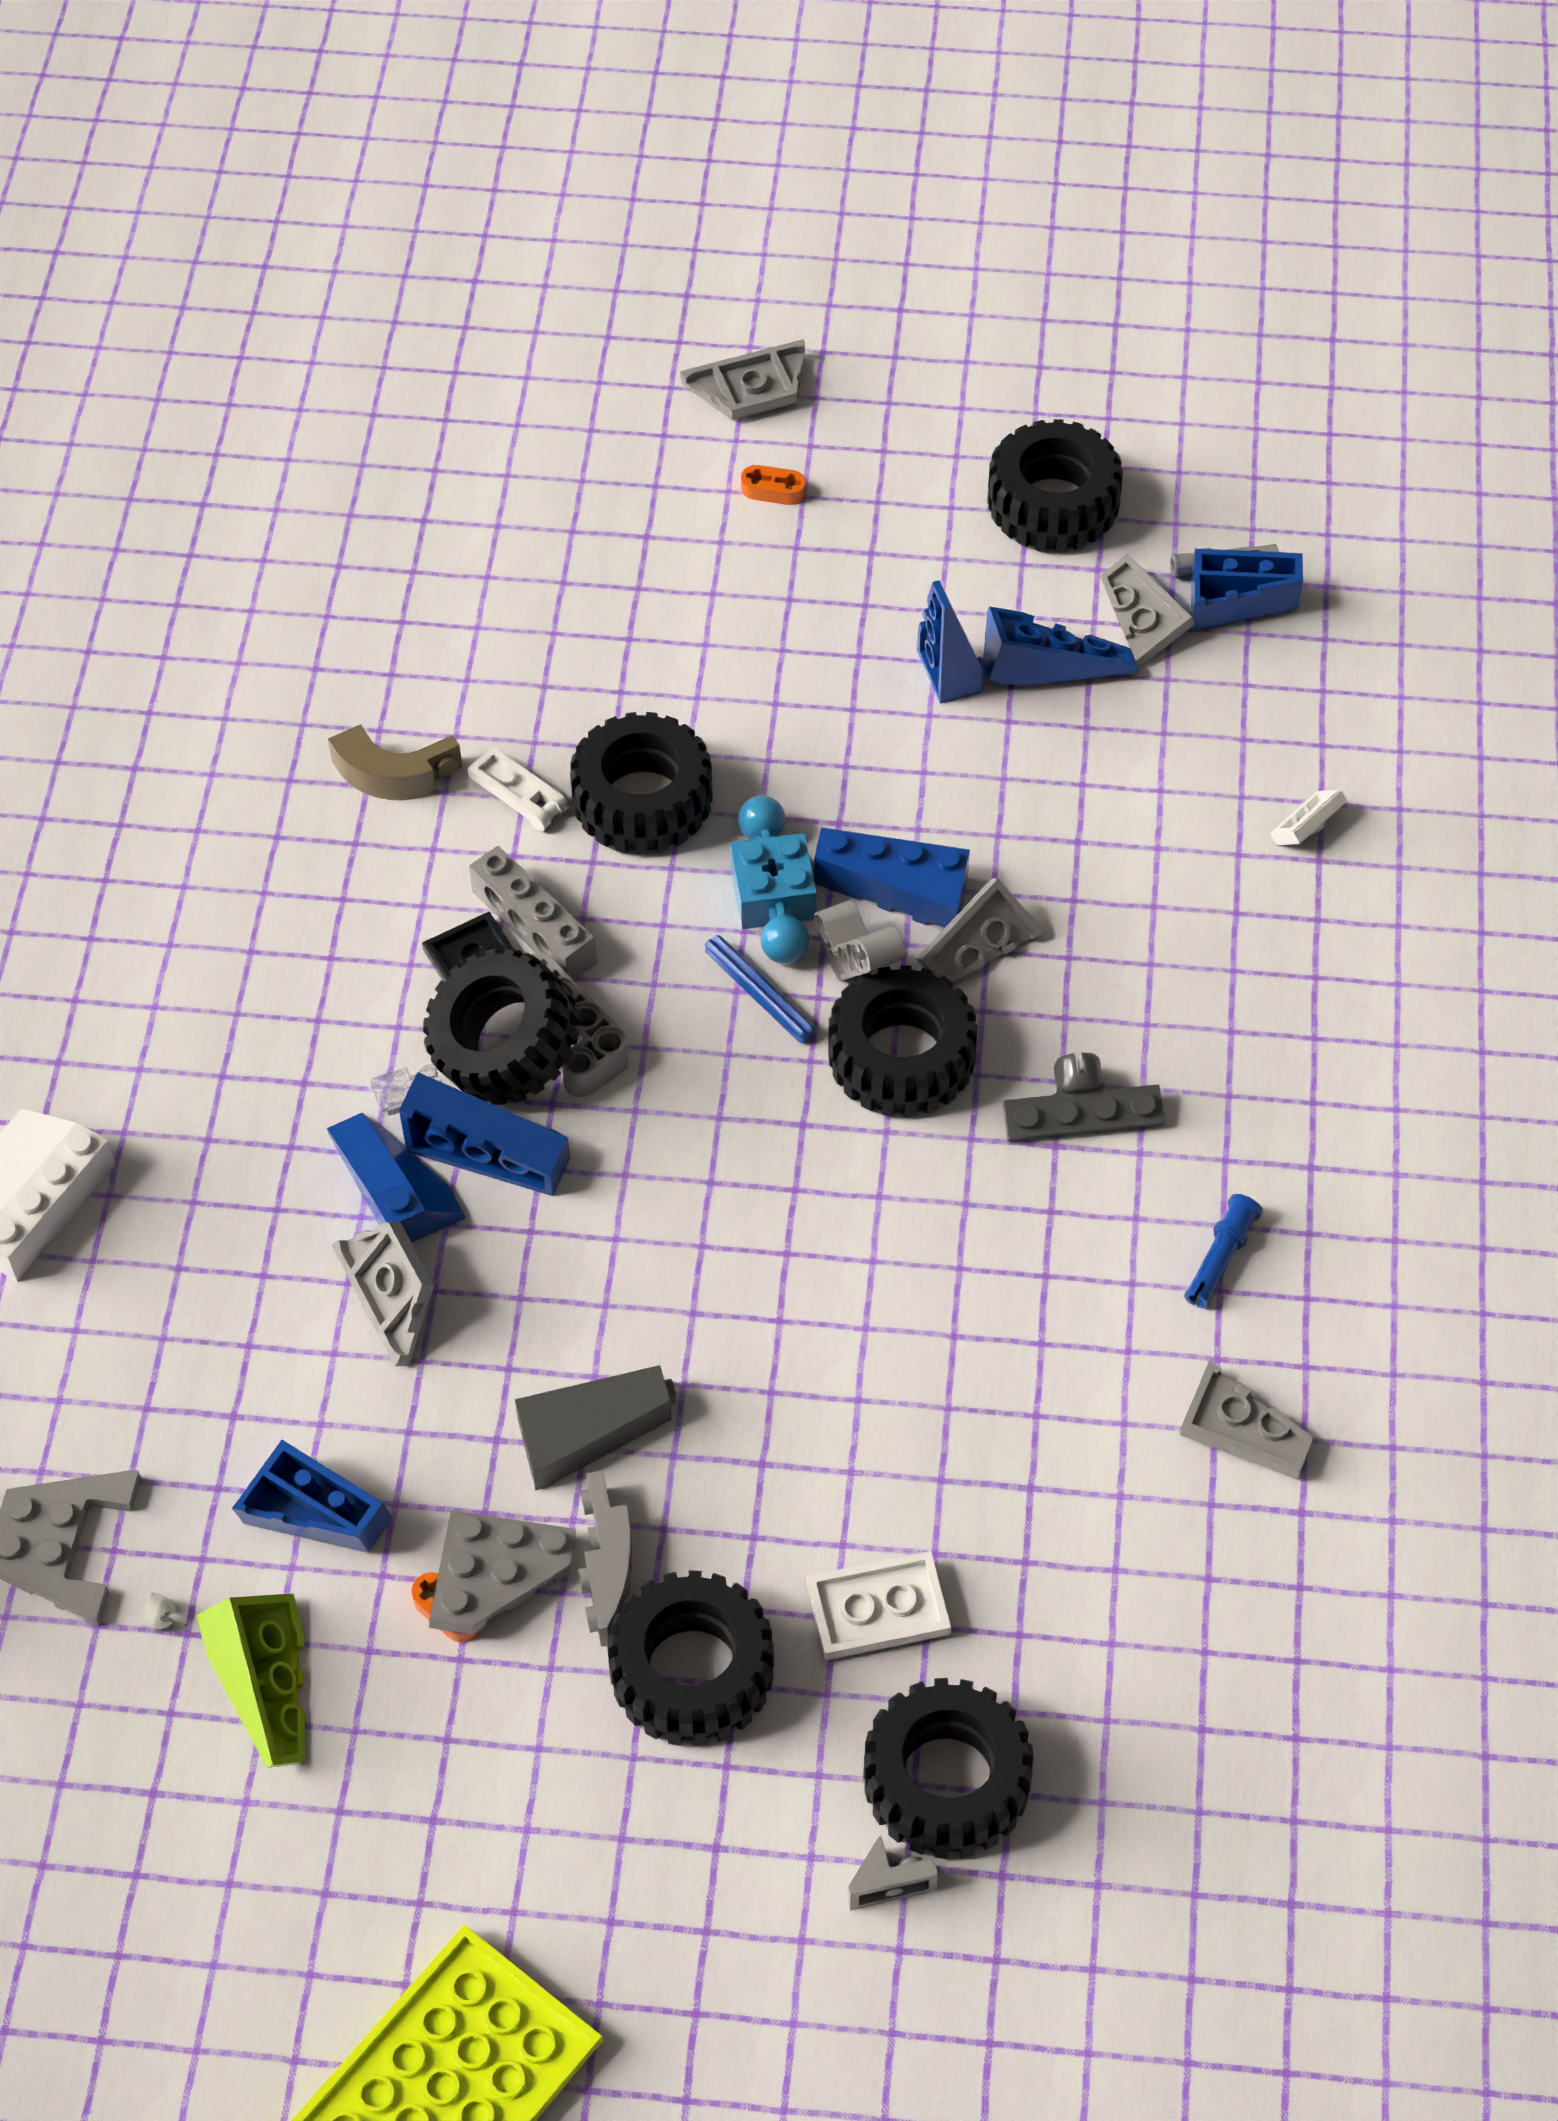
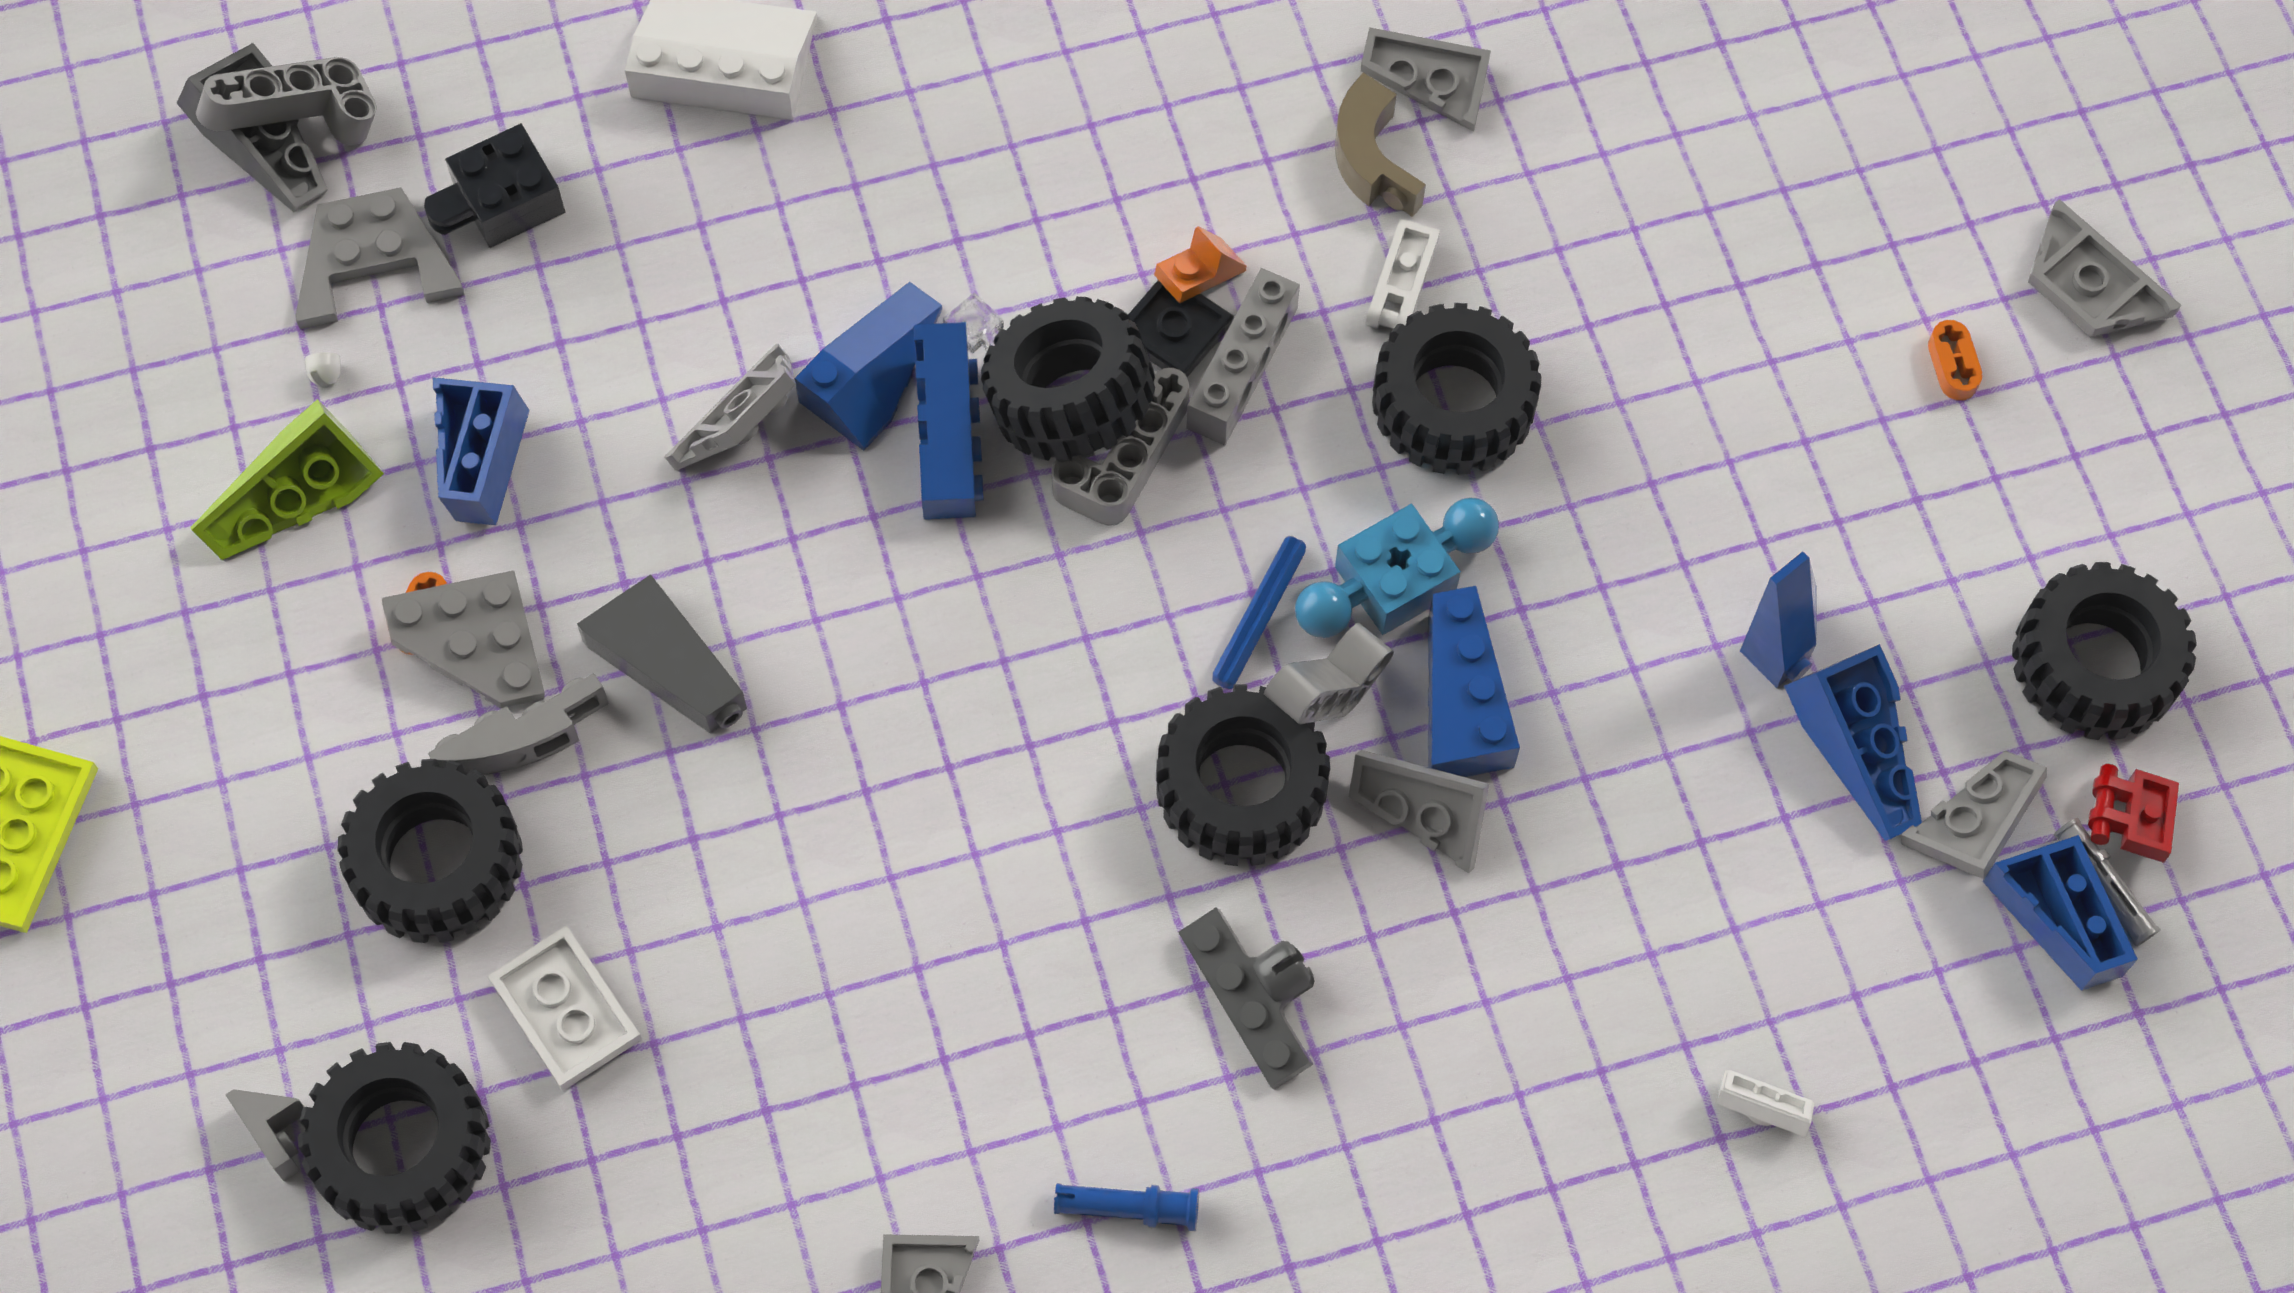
camera: 65 degrees right, 10 degrees up
none -> black brick [424,123,566,248]
none -> orange slope [1154,226,1247,303]
none -> light grey wing [1361,27,1491,132]
none -> red plate [2088,764,2179,863]

